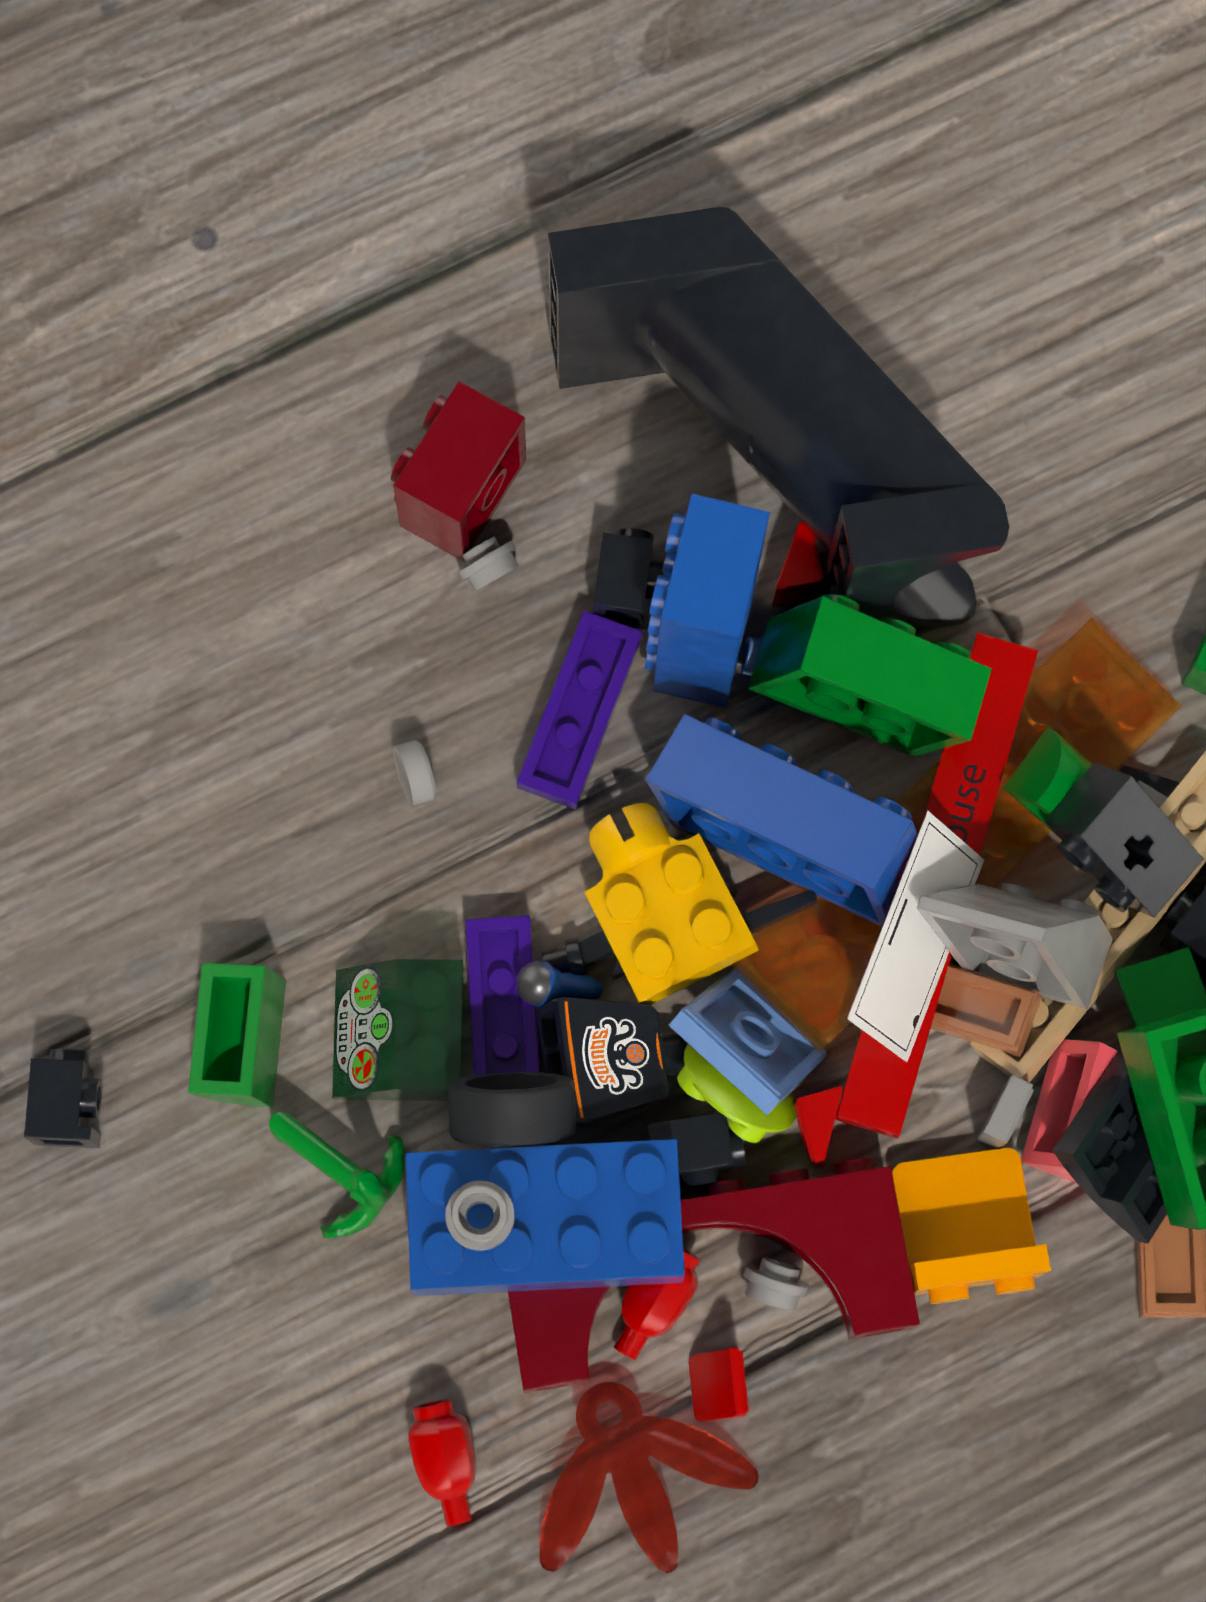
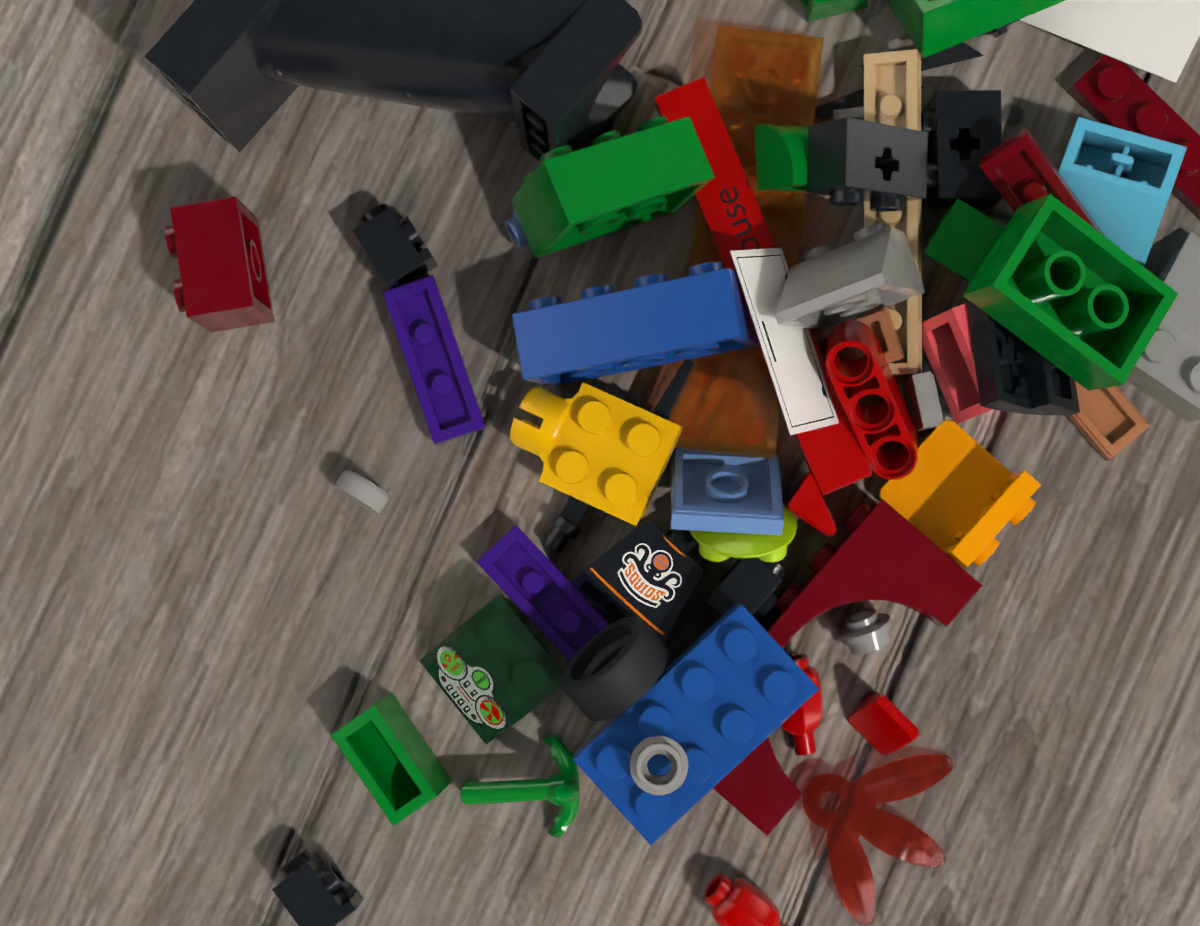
camera: 35 degrees left, 10 degrees up
light grey plate [458,536,519,591] -> none
piece [516,960,603,1006] -> none
blue brick [644,494,770,708] -> none
red slope [772,523,823,607] -> none
none -> red beam [825,320,918,480]

